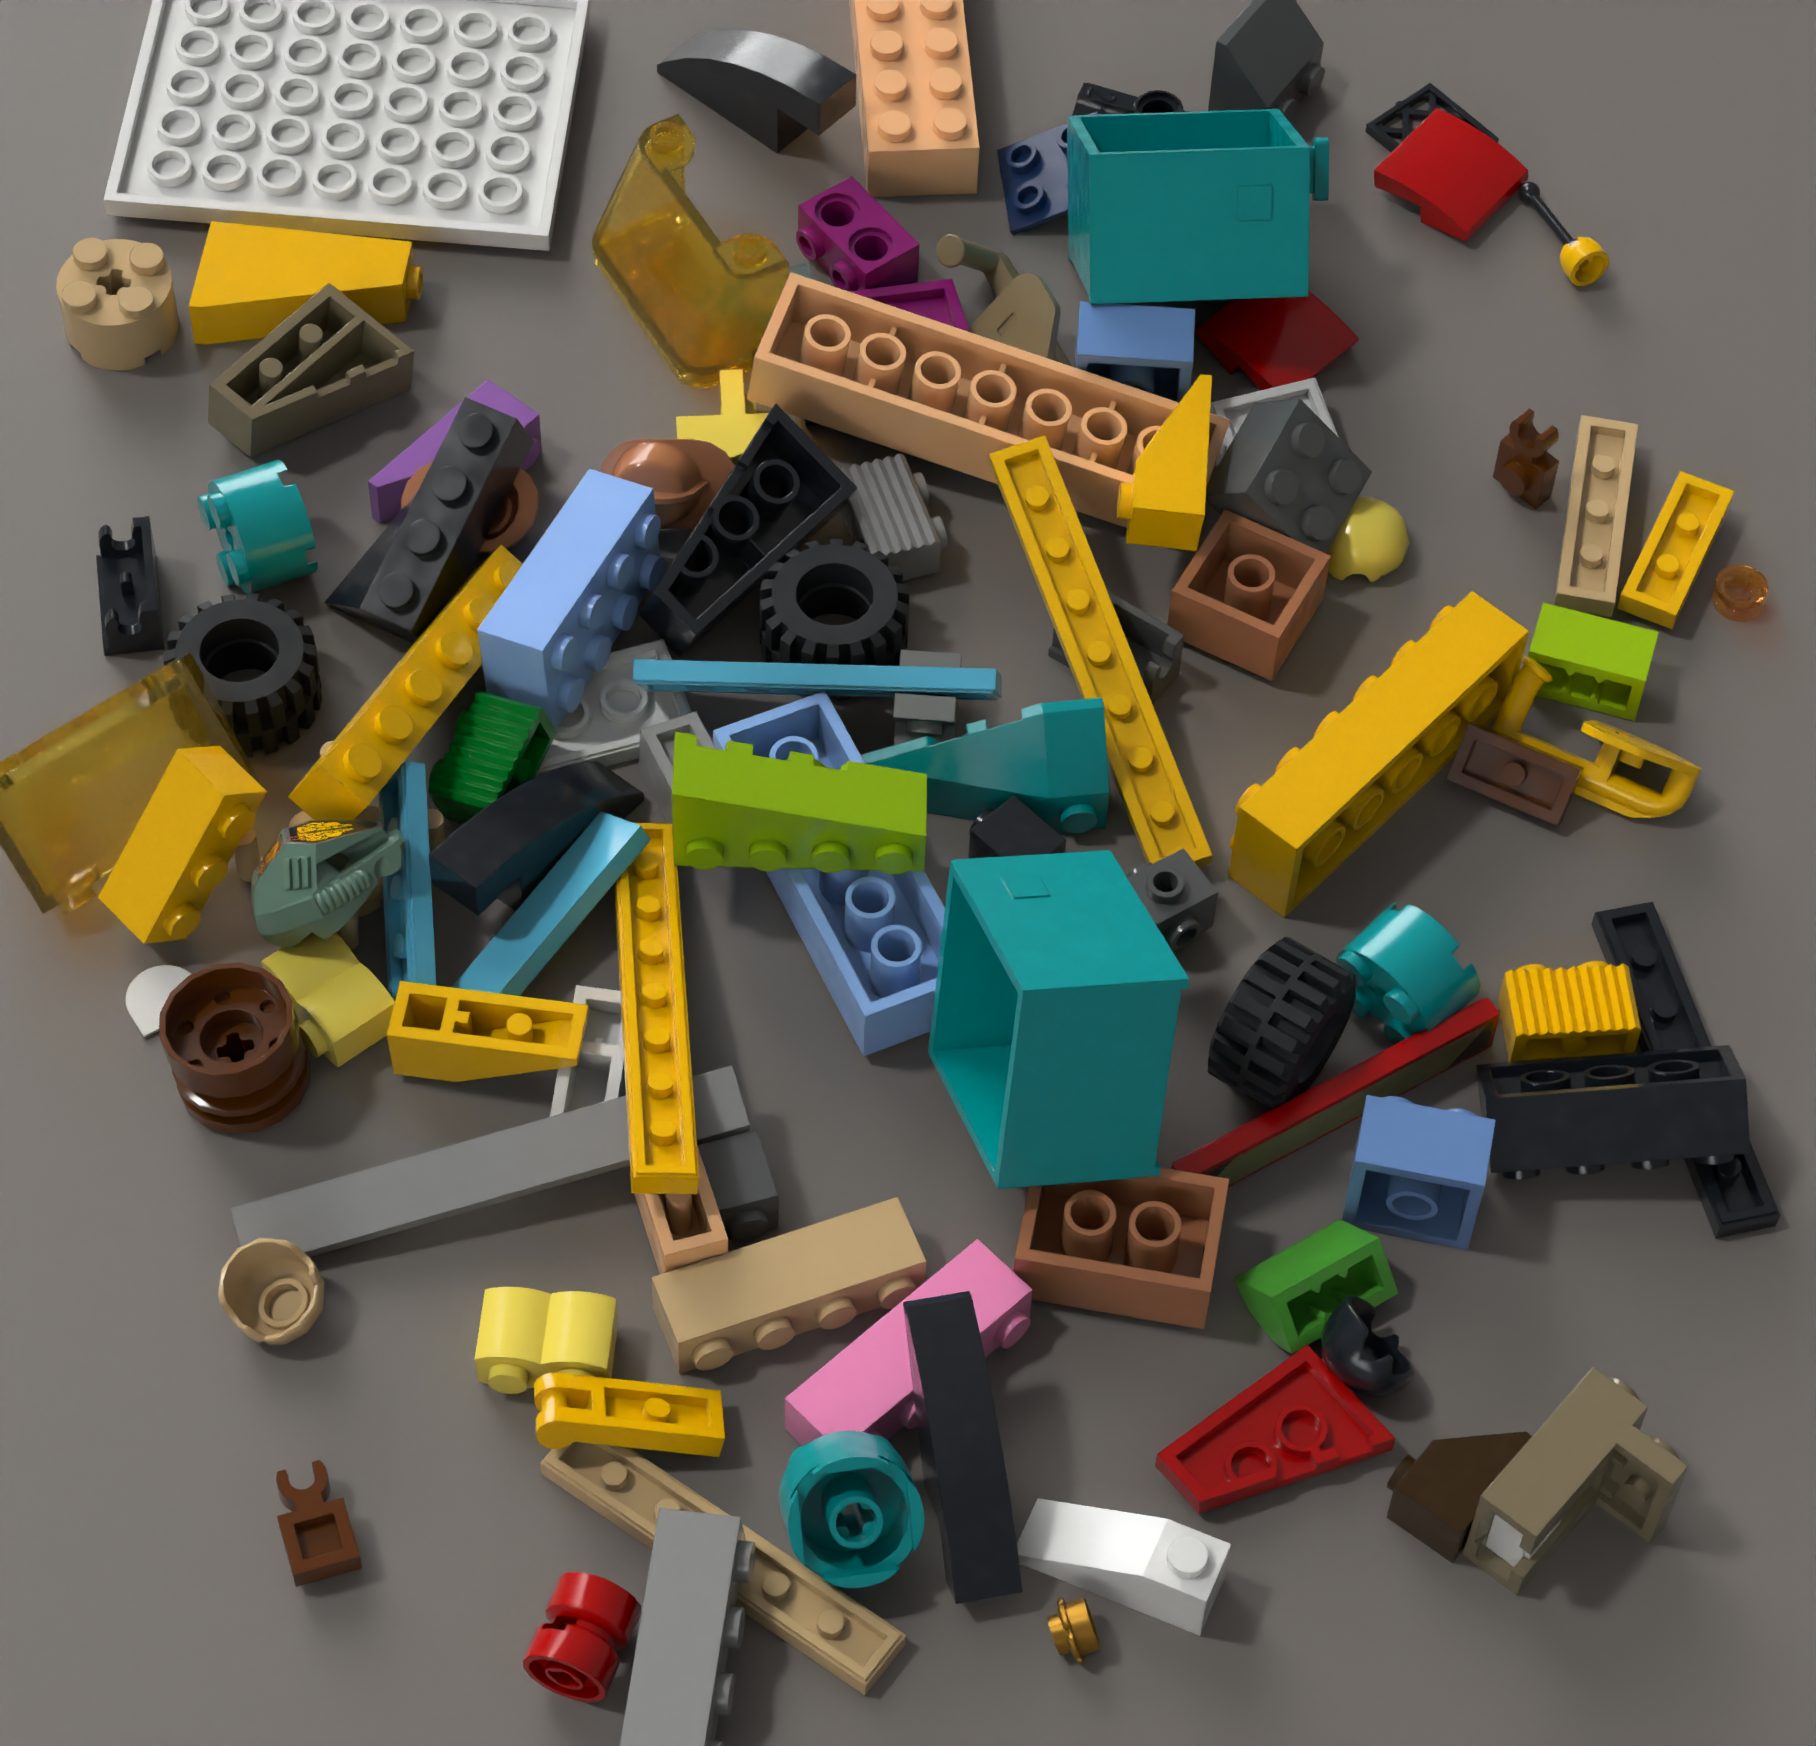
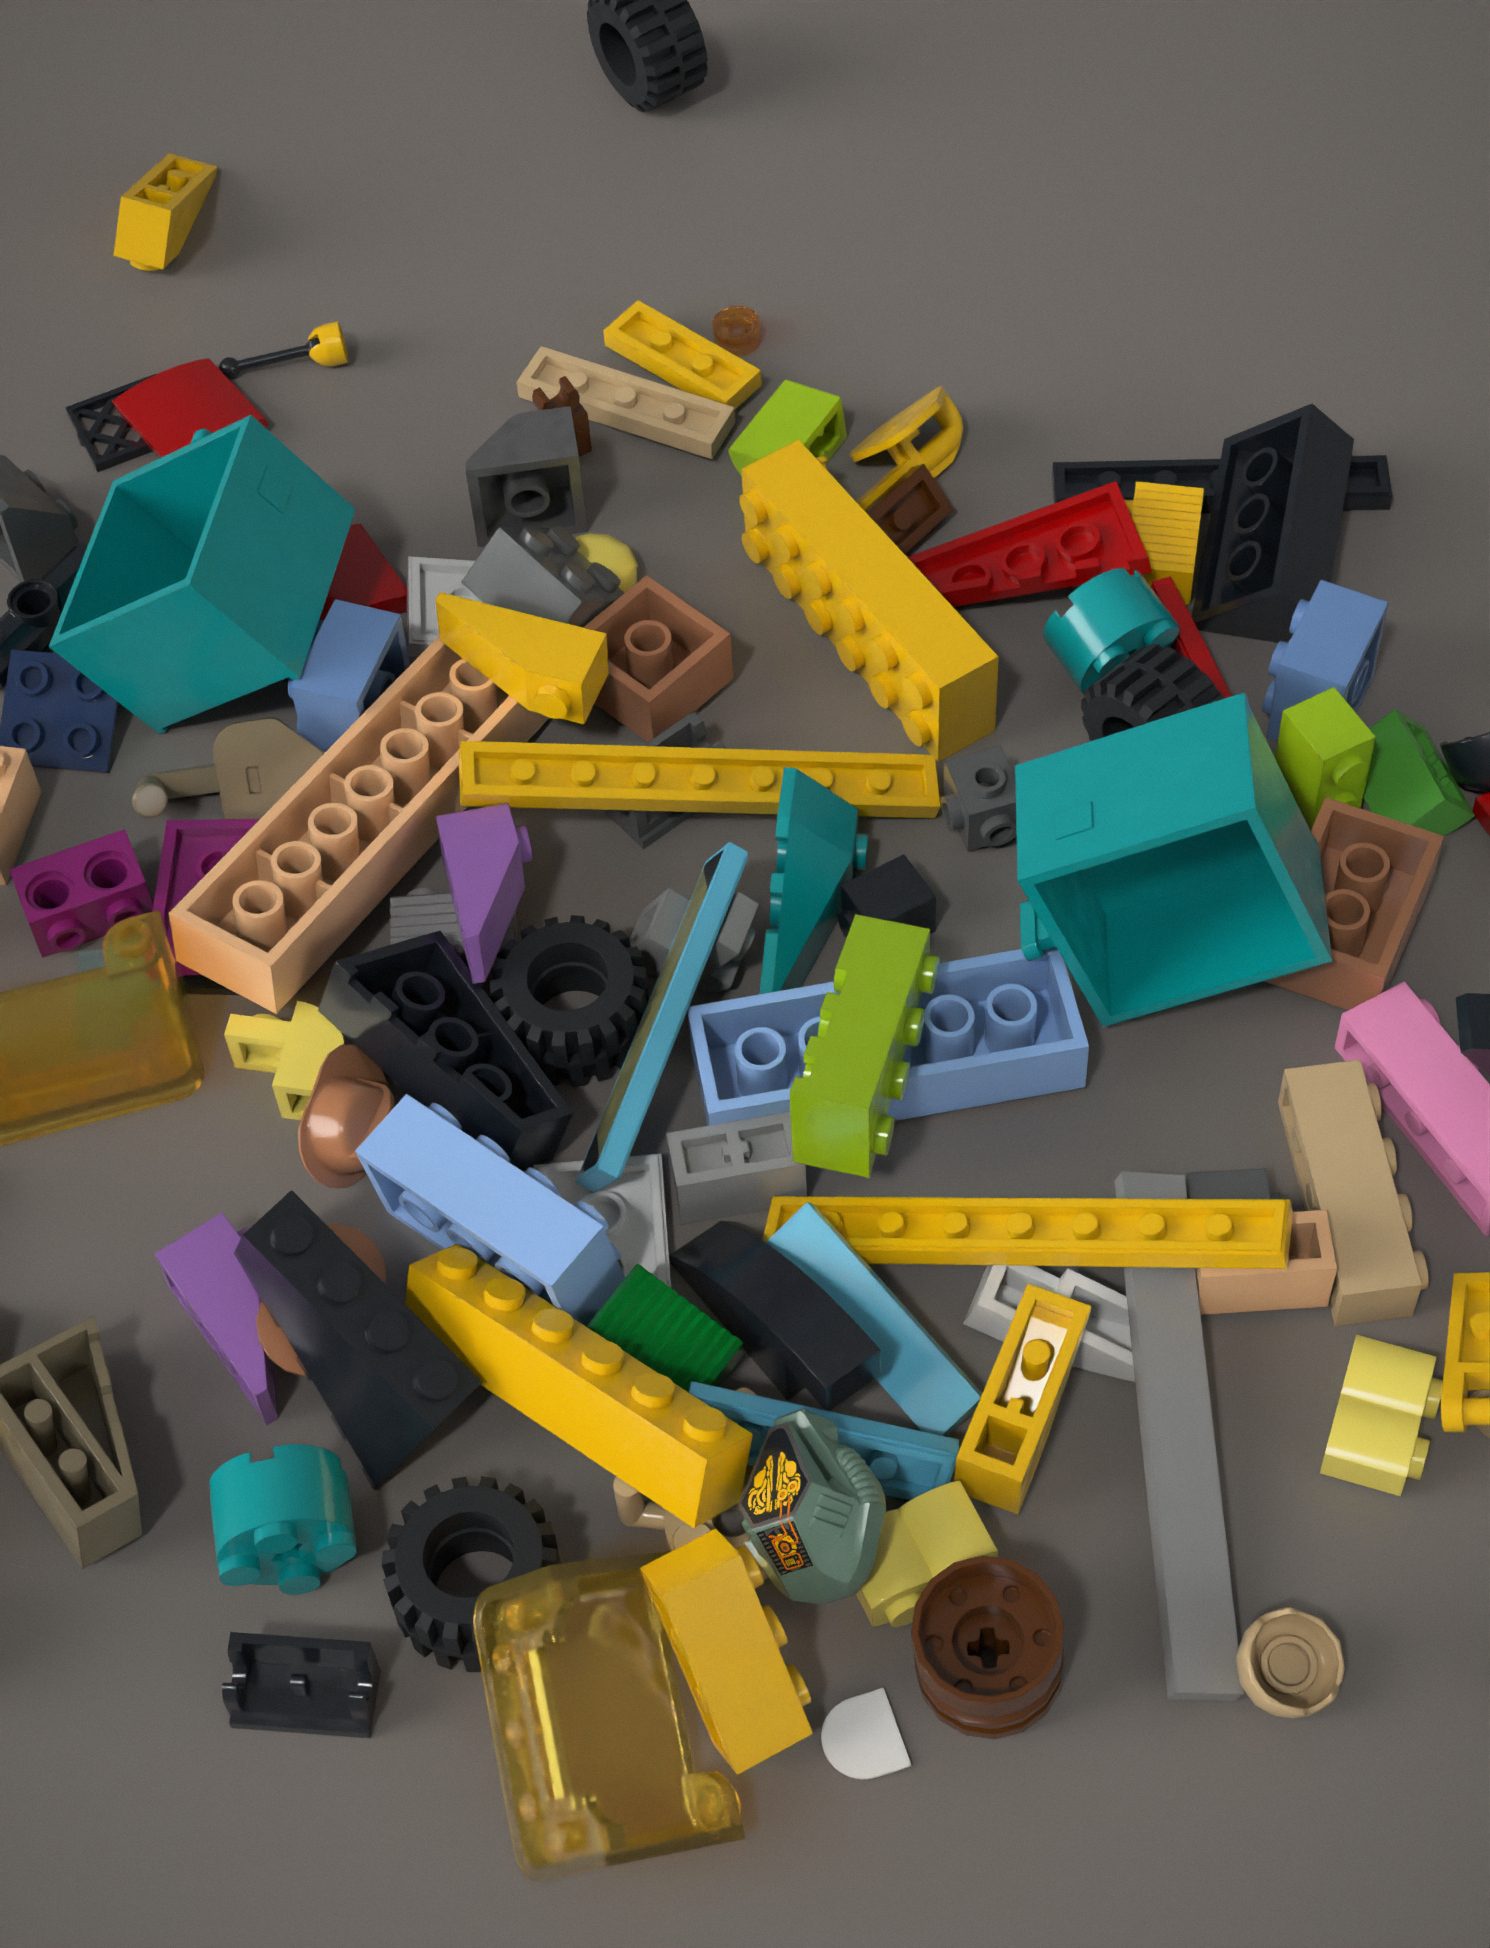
camera: 70 degrees left, 0 degrees up
none -> yellow slope [113,153,218,271]
none -> medium lavender slope [436,803,532,984]
none -> flat silver slope [465,406,588,547]
none -> red wing [907,481,1152,607]
none -> lime brick [1275,687,1376,831]

